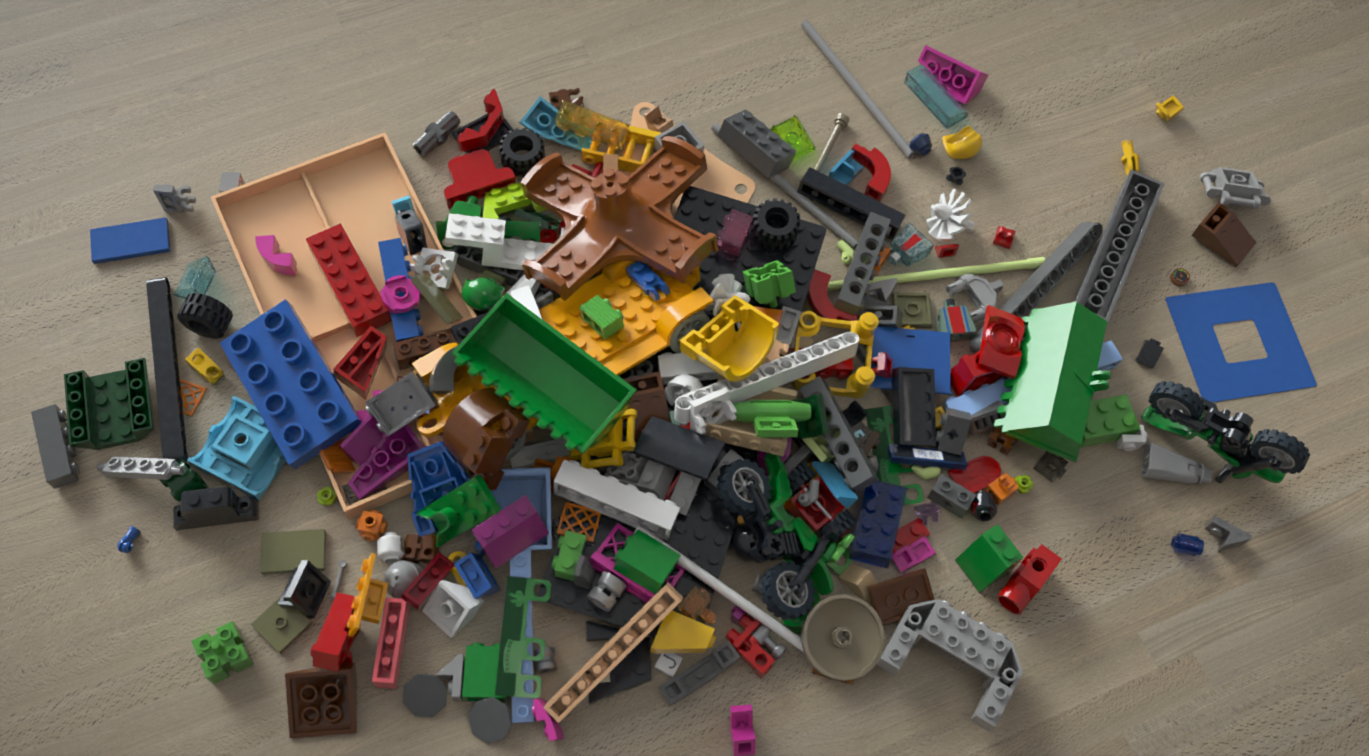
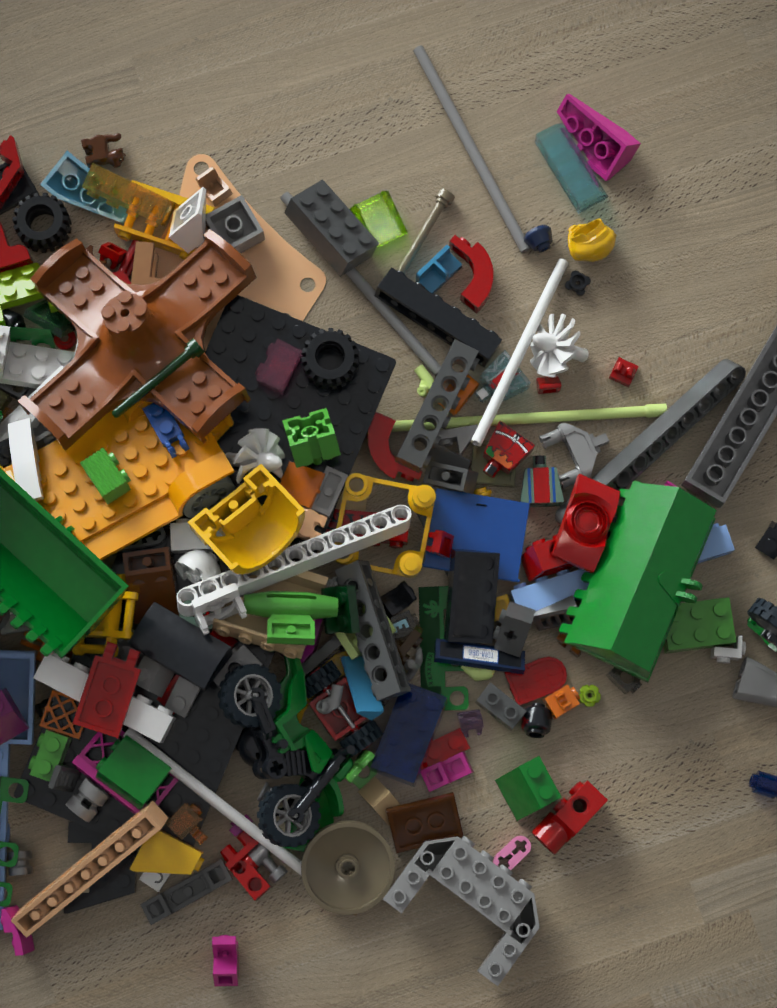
camera: 10 degrees right, 15 degrees up
none -> red tile [72,641,141,738]
none -> dark green piece [112,338,205,418]
none -> white slope [169,187,206,253]
none -> white piece [471,259,569,446]
none -> red torso [483,421,535,478]
none -> bright pink beam [493,836,531,870]

